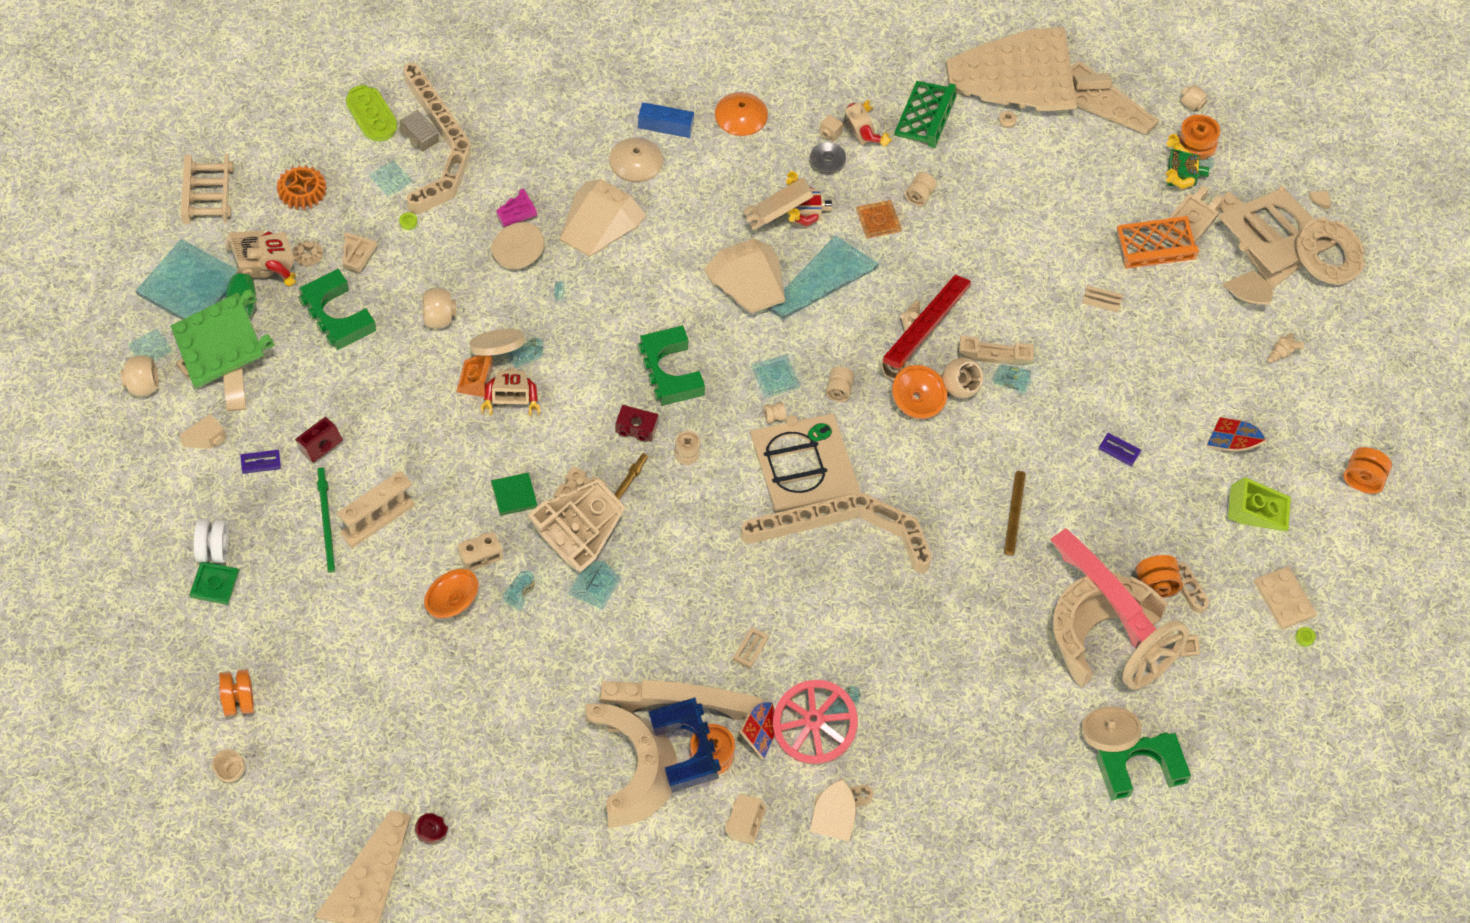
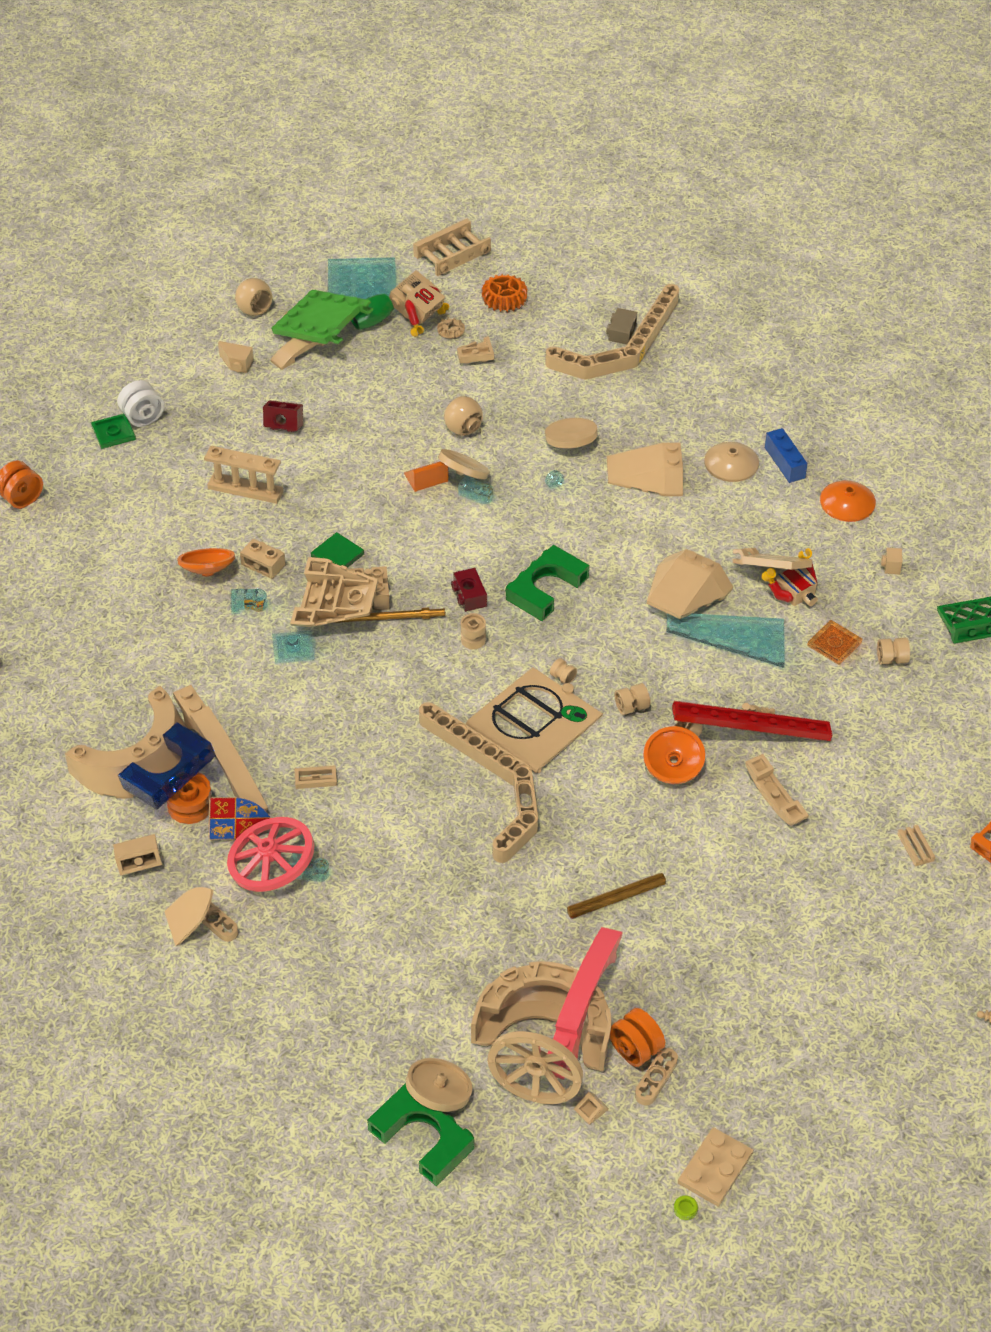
camera: 60 degrees right, 10 degrees down
clear light blue piece [128,329,173,361] -> none
dark purple tile [240,449,281,474] -> none
green arch [298,269,376,351] -> none
green bar [317,467,335,573] -> none
lime tile [346,85,397,142] -> none
clear light blue piece [369,161,412,197] -> none
lime tile [399,212,418,230] -> none
torso [481,367,540,417] -> none
dark pink wing [496,188,537,227] -> none
clear light blue plate [751,354,800,398] -> none
flat silver dish [810,142,846,172] -> none
torso [845,100,892,146] -> none
tan wheel [942,357,984,398] -> none
clear light blue leg [993,365,1031,395] -> none
dark purple tile [1099,432,1141,467] -> none
shield [1206,417,1267,451] -> none
lime slope [1228,477,1291,532] -> none
orange wheel [1343,447,1392,494] -> none

